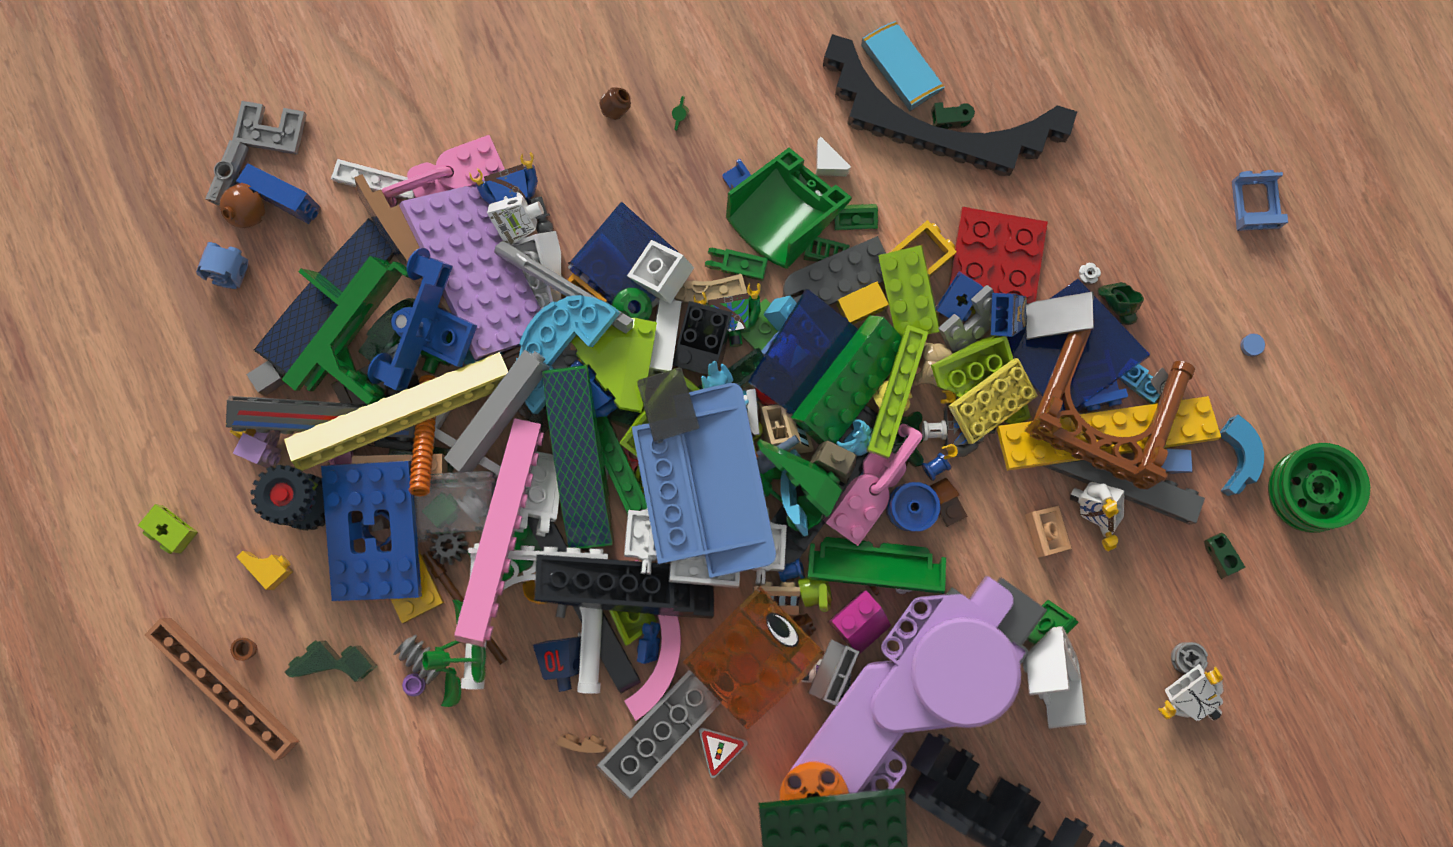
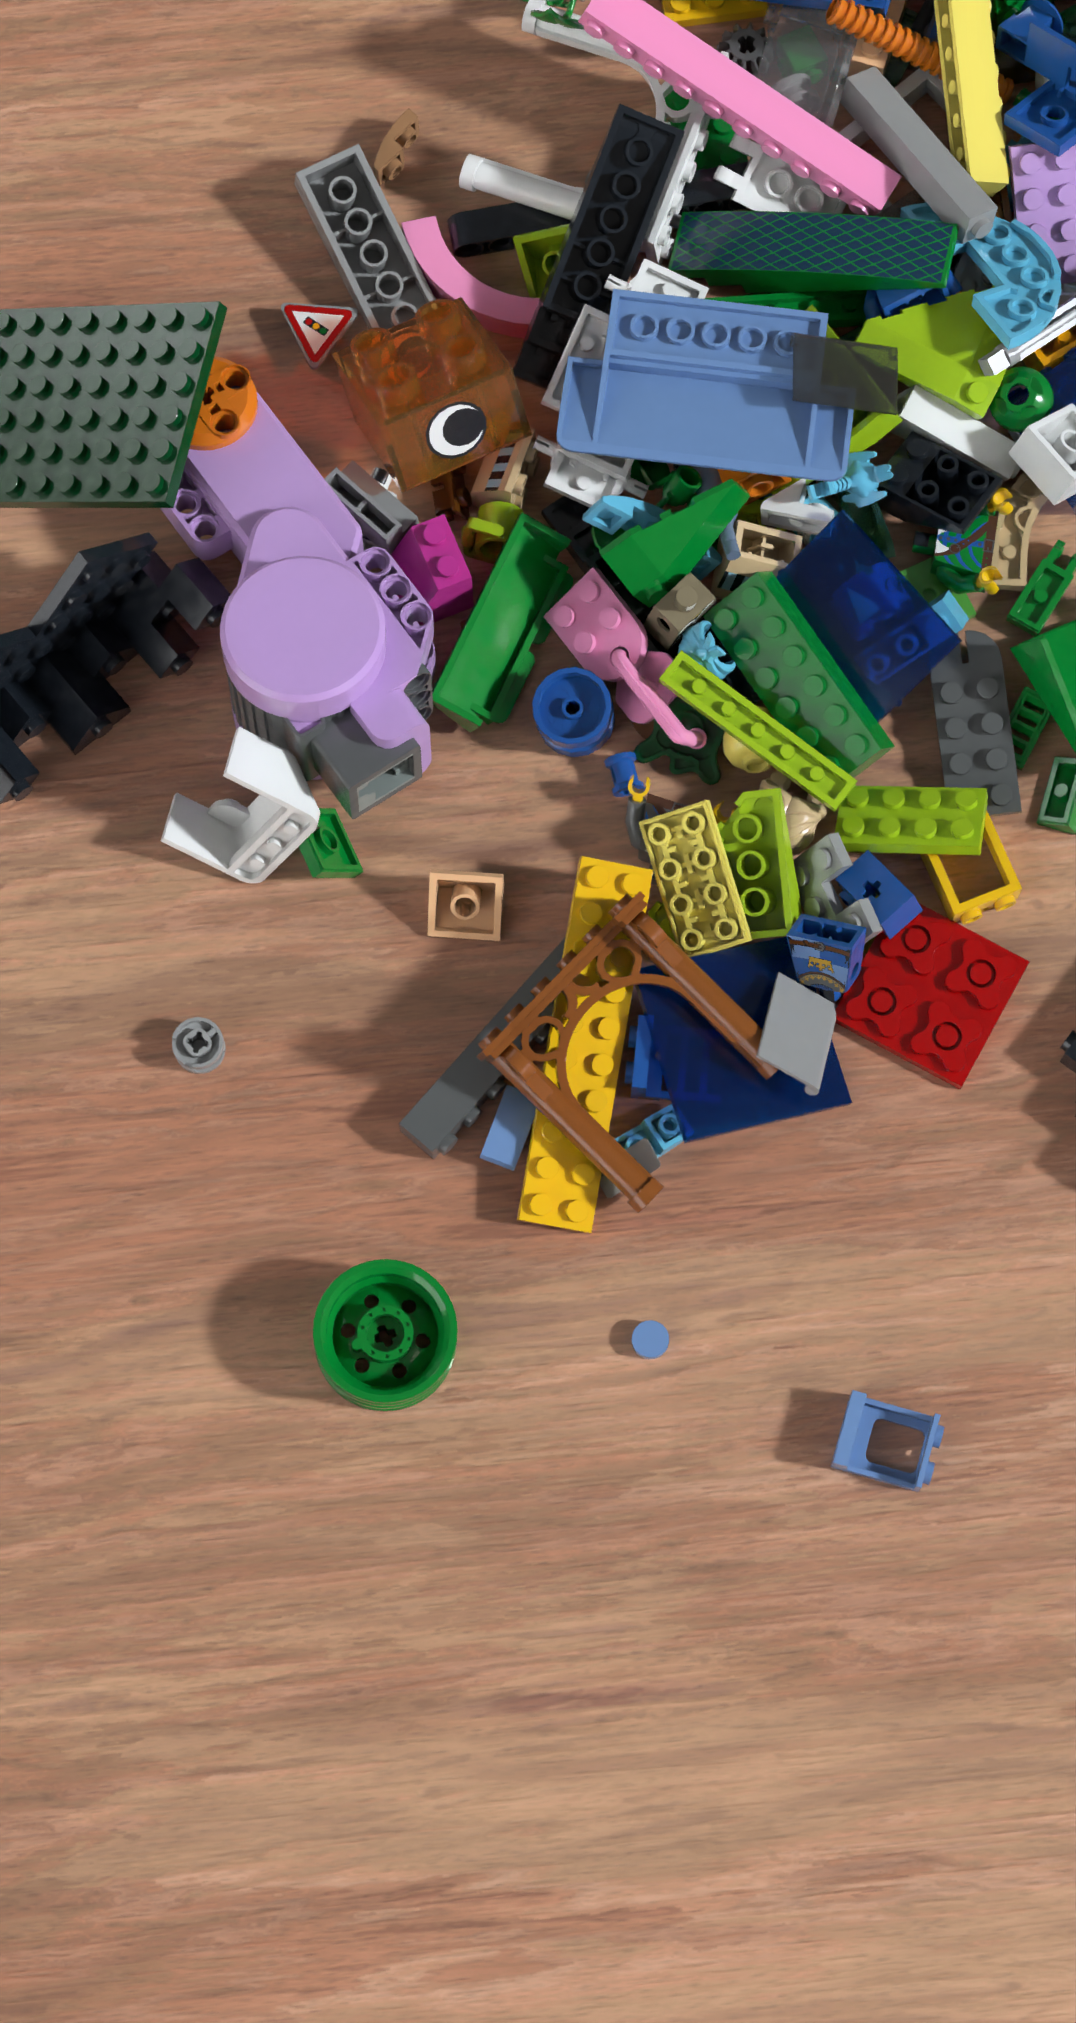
camera: 110 degrees right, 5 degrees down
reddish brown bar [422,551,508,665] -> none
dark blue torso [533,636,581,692] -> none
blue plate [637,621,660,664] -> none
blue bush [778,558,805,582] -> none
yellow panel [836,282,889,328] -> none
white bush [922,420,947,441] -> none
reddish brown slope [930,478,968,527] -> none
torso [1070,482,1124,551] -> none
white plate [1079,263,1101,284] -> none
dark green hair [1098,282,1144,325] -> none
white torso [1158,664,1224,721] -> none
dark green leg [1204,533,1246,579] -> none
dark azure arch [1220,415,1264,496] -> none

